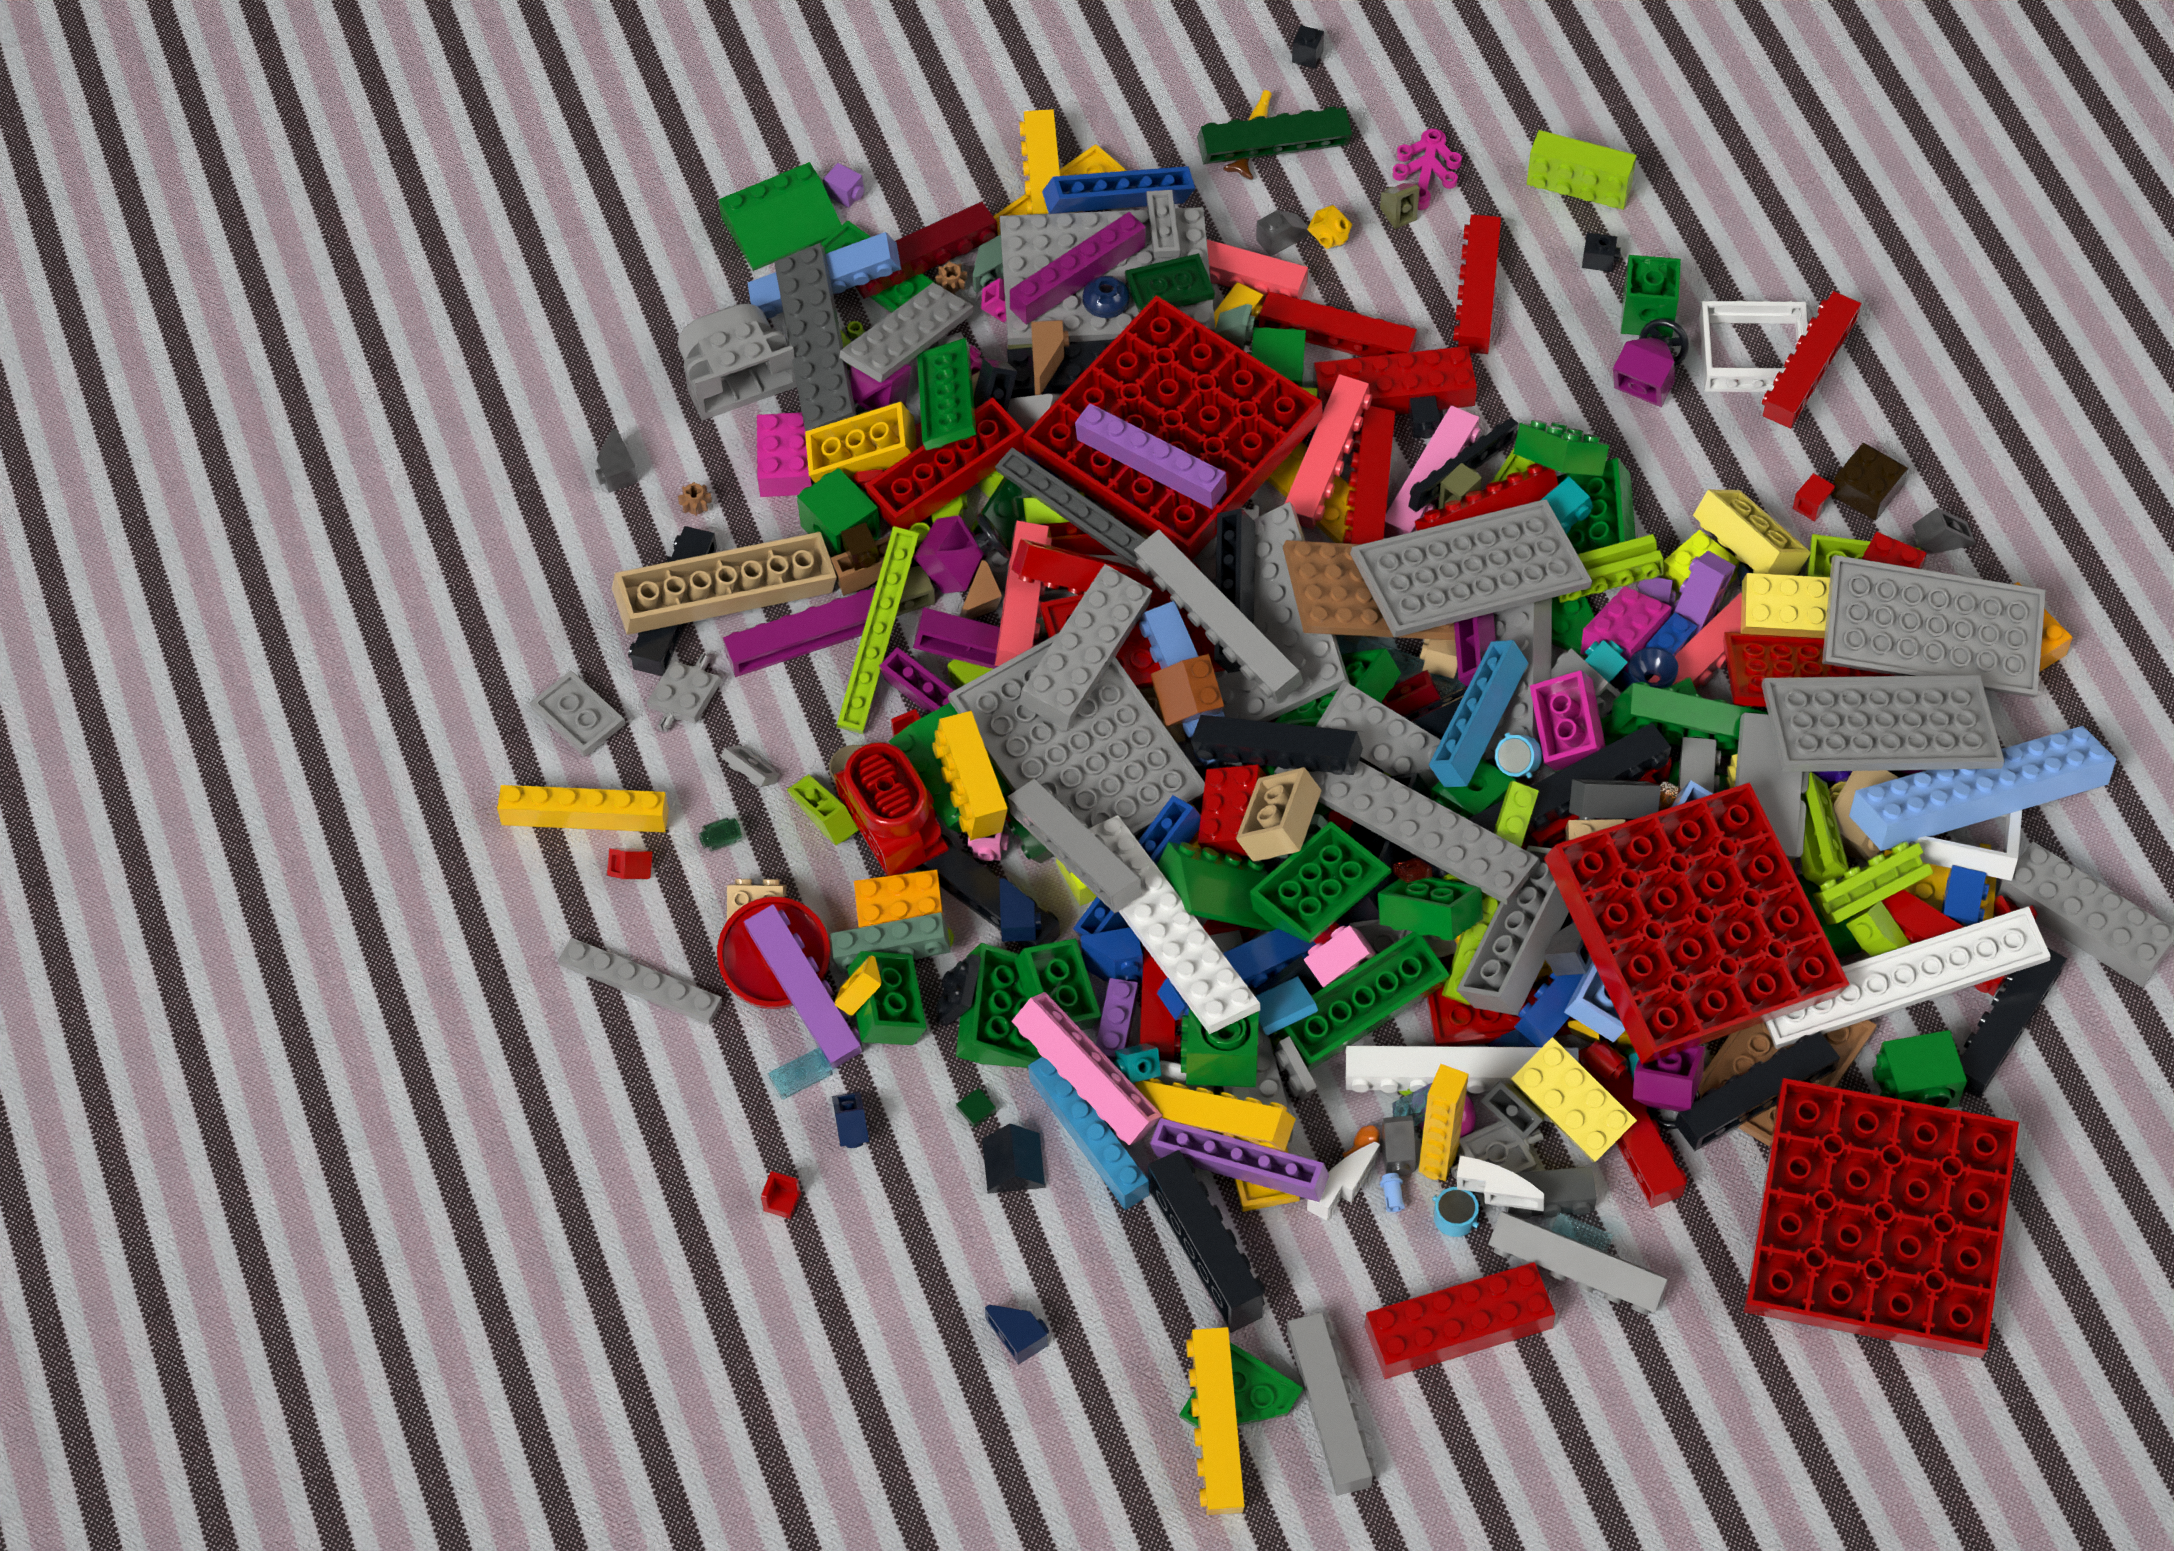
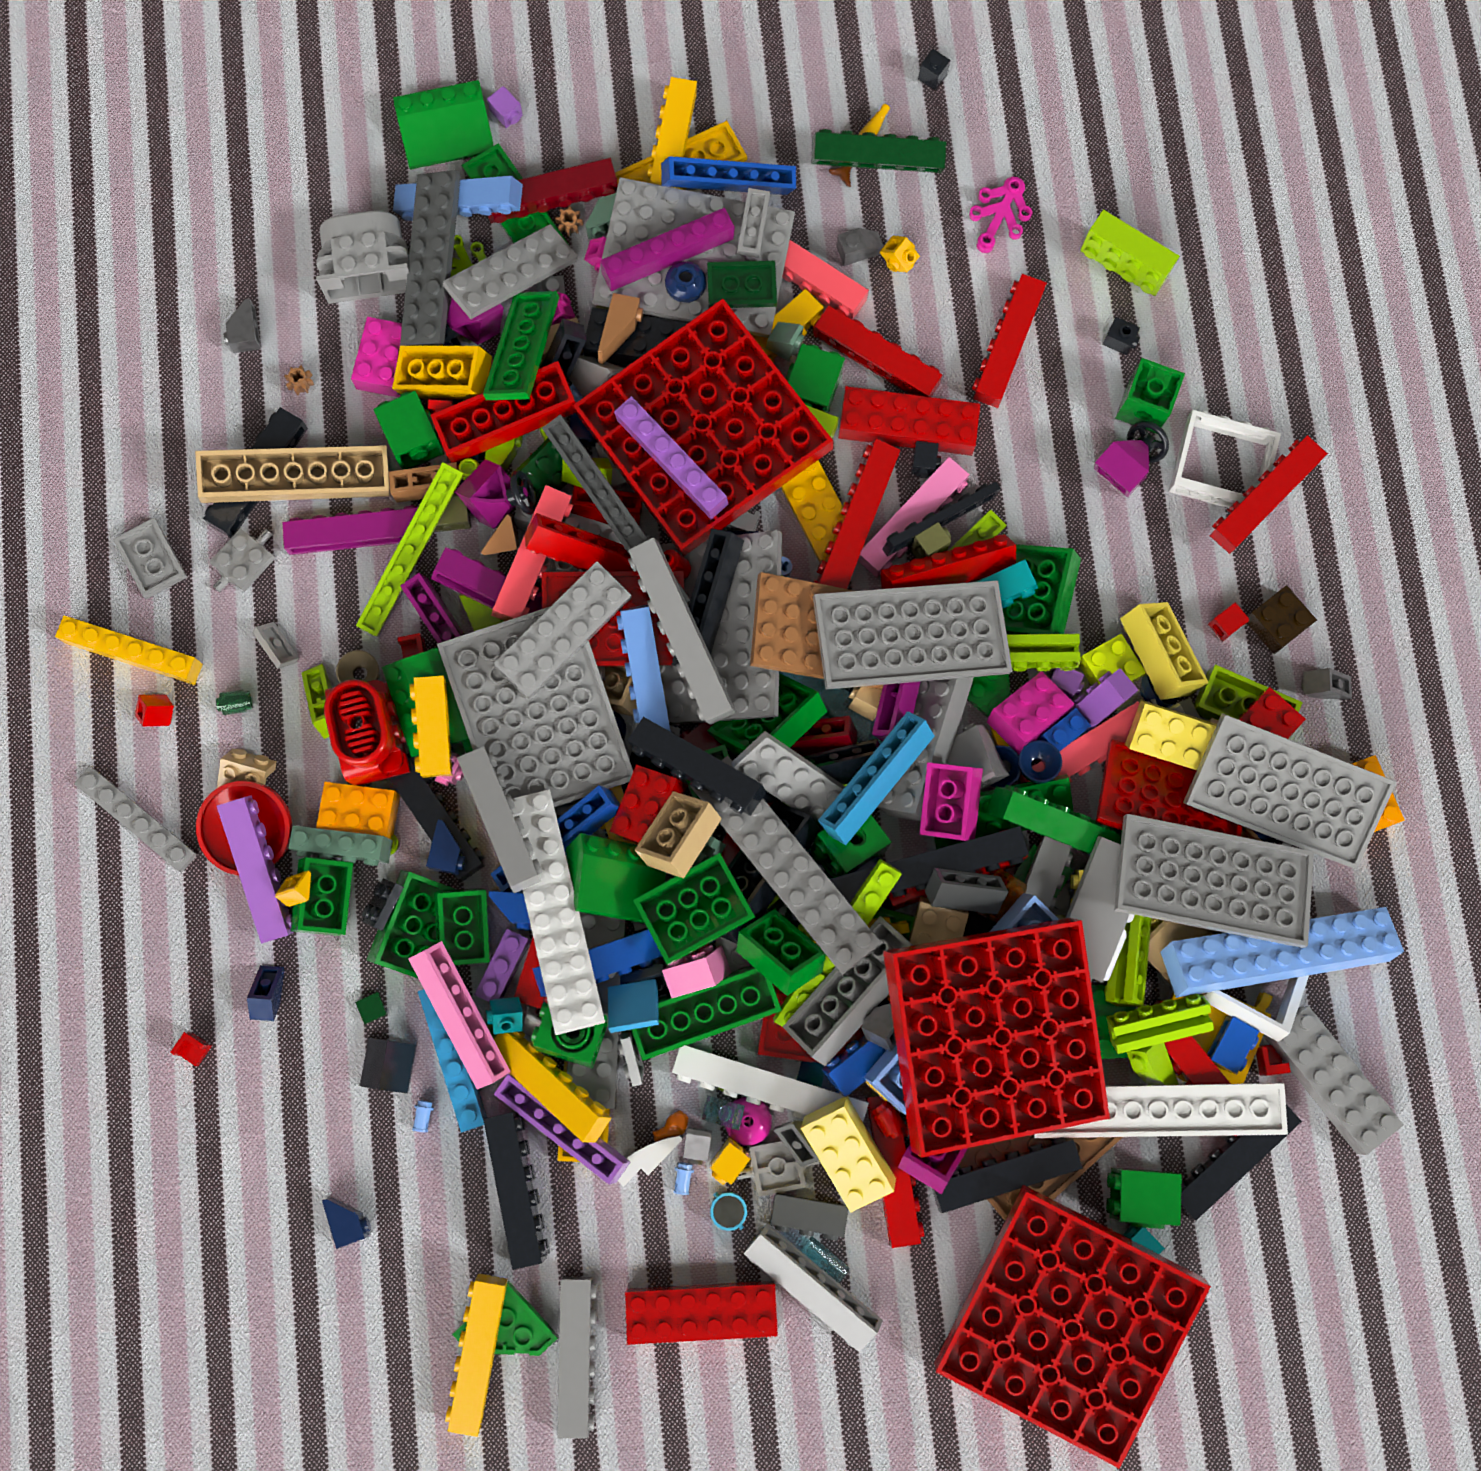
camera: 10 degrees right, 20 degrees up
clear light blue plate [768,1048,833,1100] -> none
dark brown brick [841,522,880,571] -> none
dark orange slope [1151,654,1224,727] -> none
coral brick [1285,374,1372,530] -> none
olive slope [1380,183,1419,229] -> none
clear red tile [1393,858,1432,883] -> none
white slope [1457,1156,1544,1211] -> none
piece [1495,733,1542,779] -> none
green brick [1513,420,1609,476] -> none
teal brick [1585,640,1628,682] -> none
none -> light blue pin [412,1100,434,1132]

